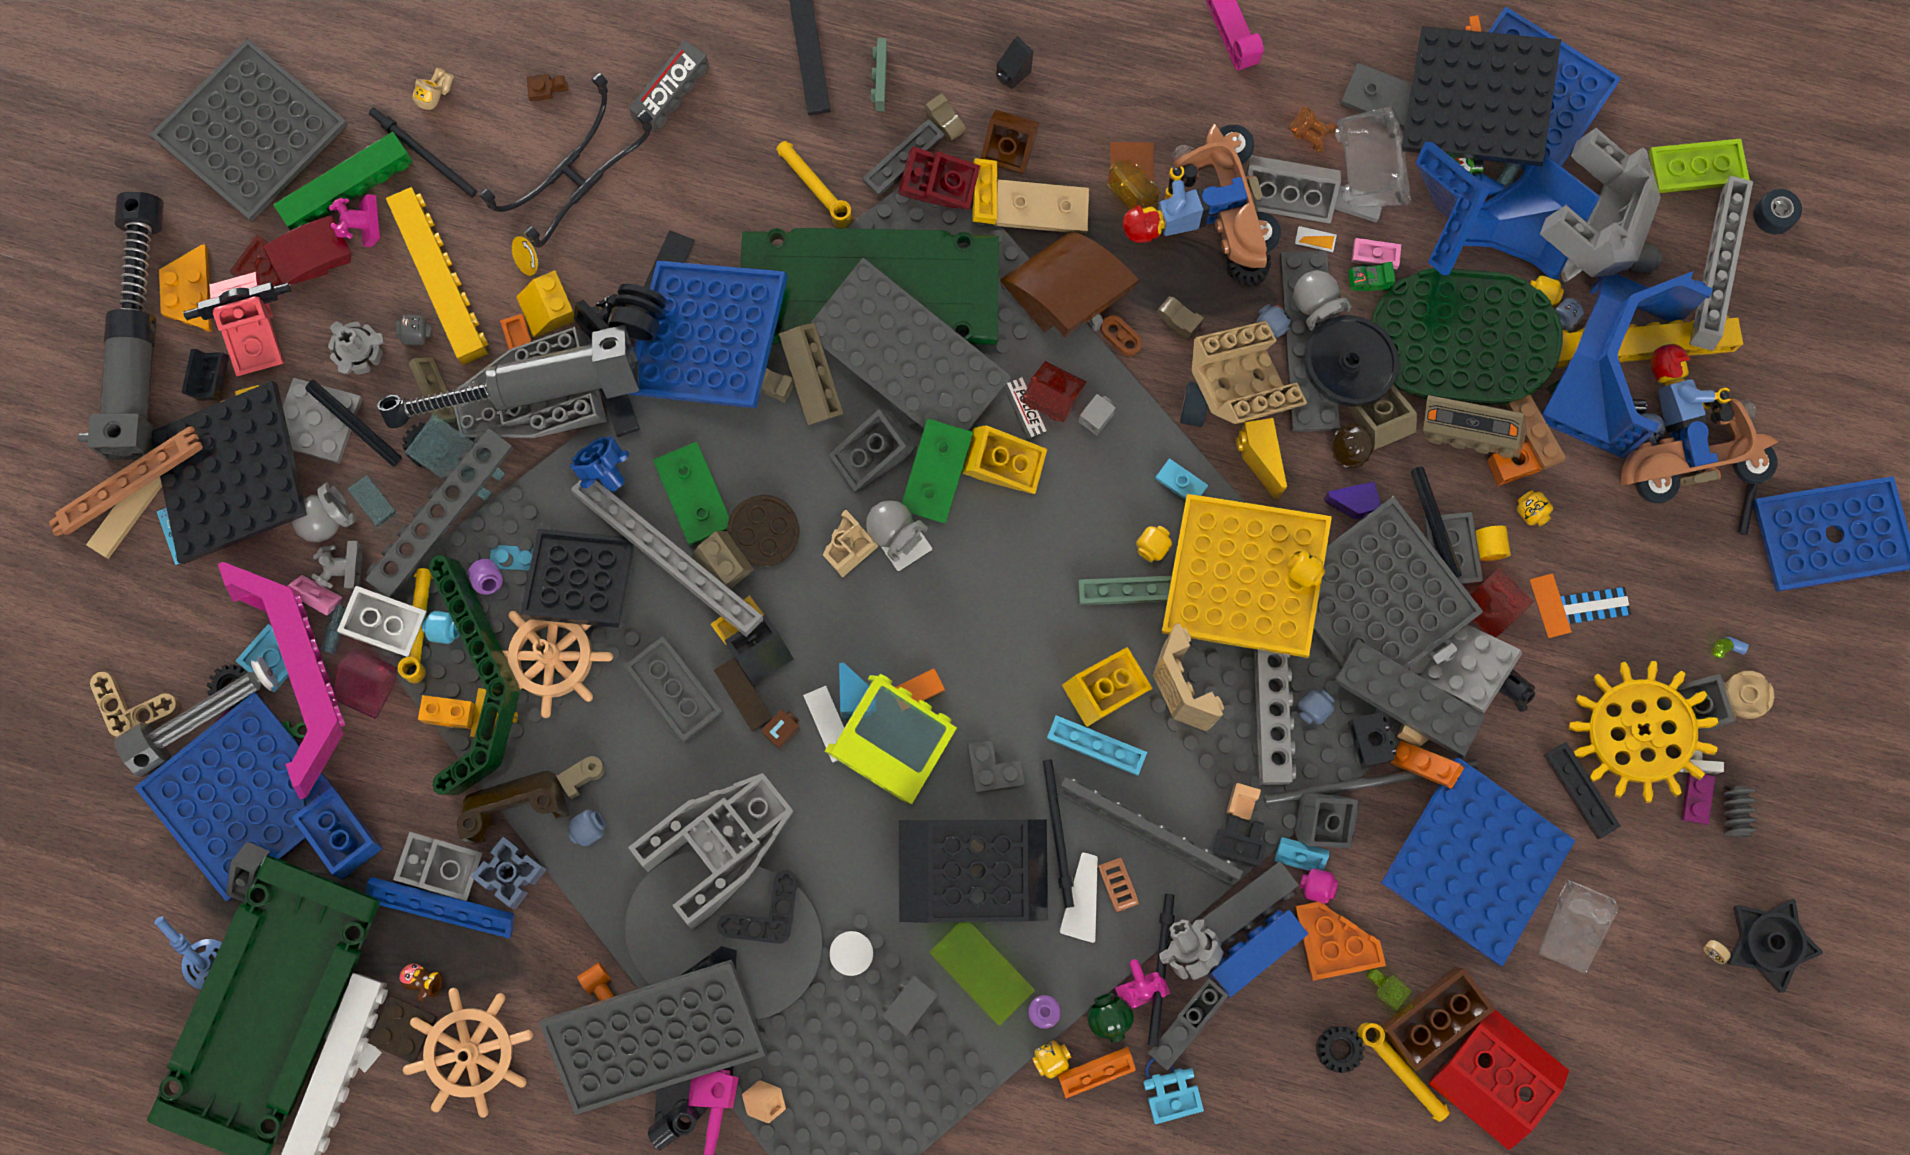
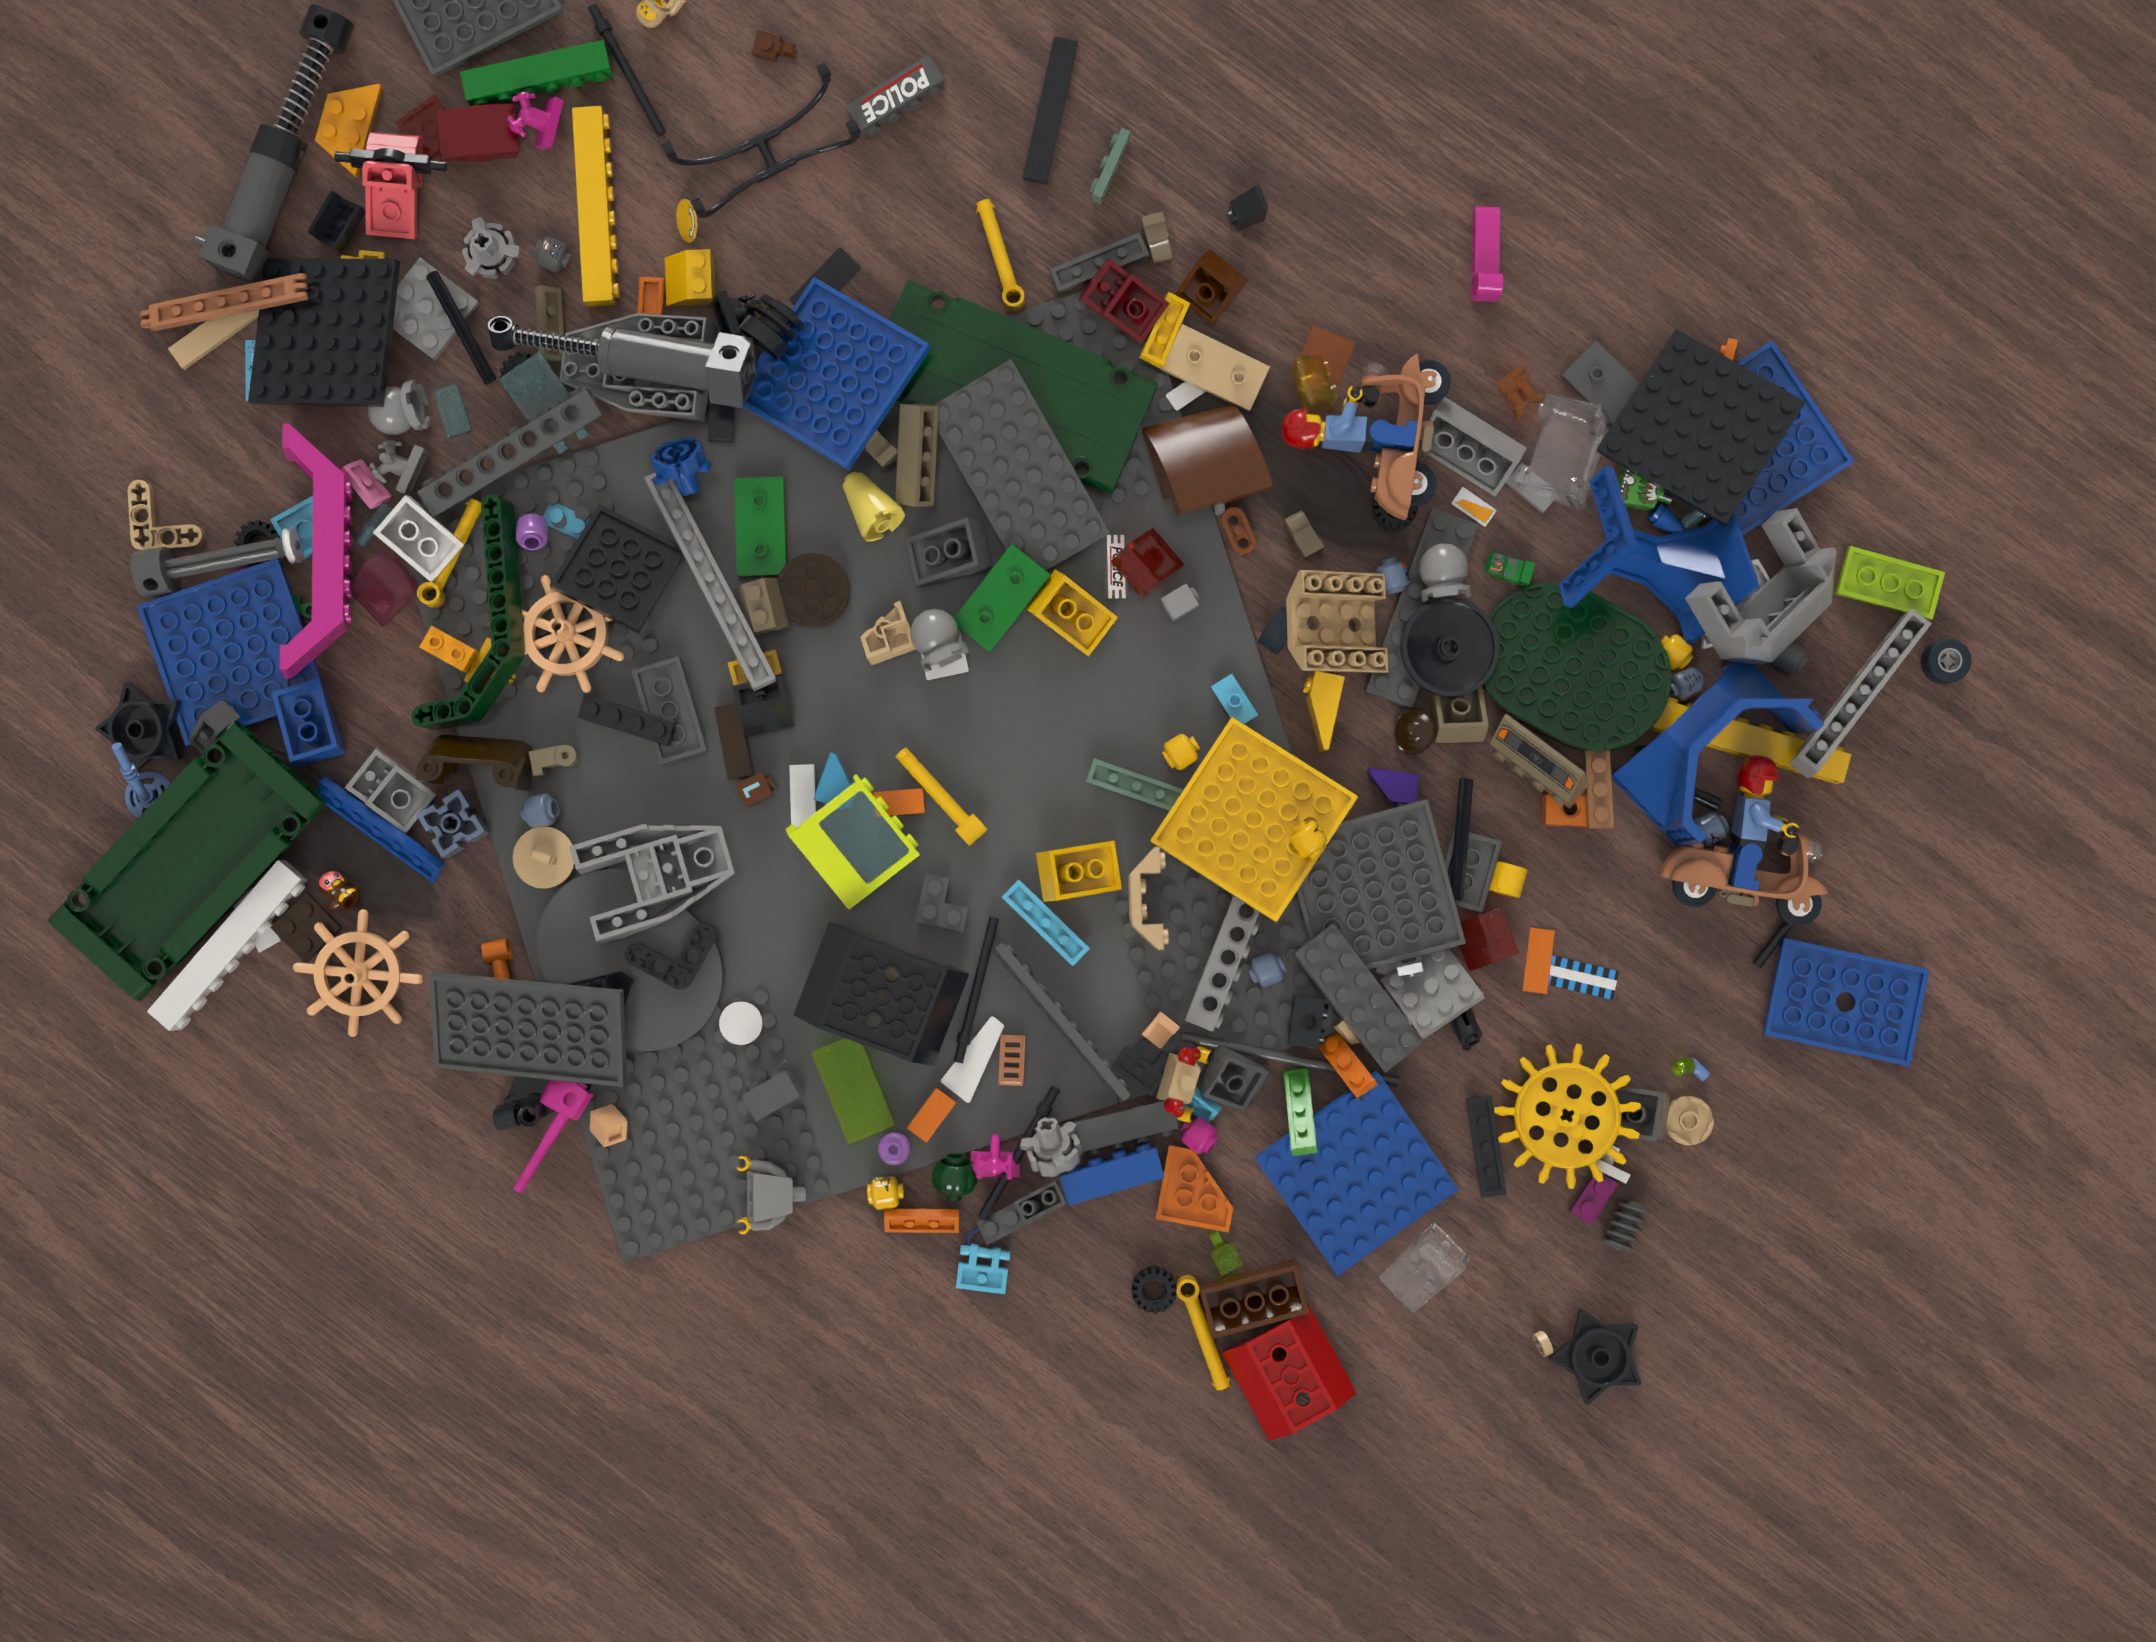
camera: 20 degrees right, 10 degrees up
medium azure head [422,611,460,644] -> none
bright pink plate [1351,238,1402,269] -> none
yellow head [1516,490,1553,527] -> none
none -> black plate [95,682,183,771]
none -> tan shield [513,827,575,889]
none -> black plate [578,694,677,746]
none -> light grey torso [736,1156,806,1234]
none -> light yellow cone [843,472,905,542]
none -> yellow piece [895,747,988,846]
none -> orange tile [907,1088,956,1143]
none -> tan torso [1156,1046,1212,1123]
none -> white sticker [1166,382,1206,411]
none -> bright green tile [1283,1068,1318,1156]

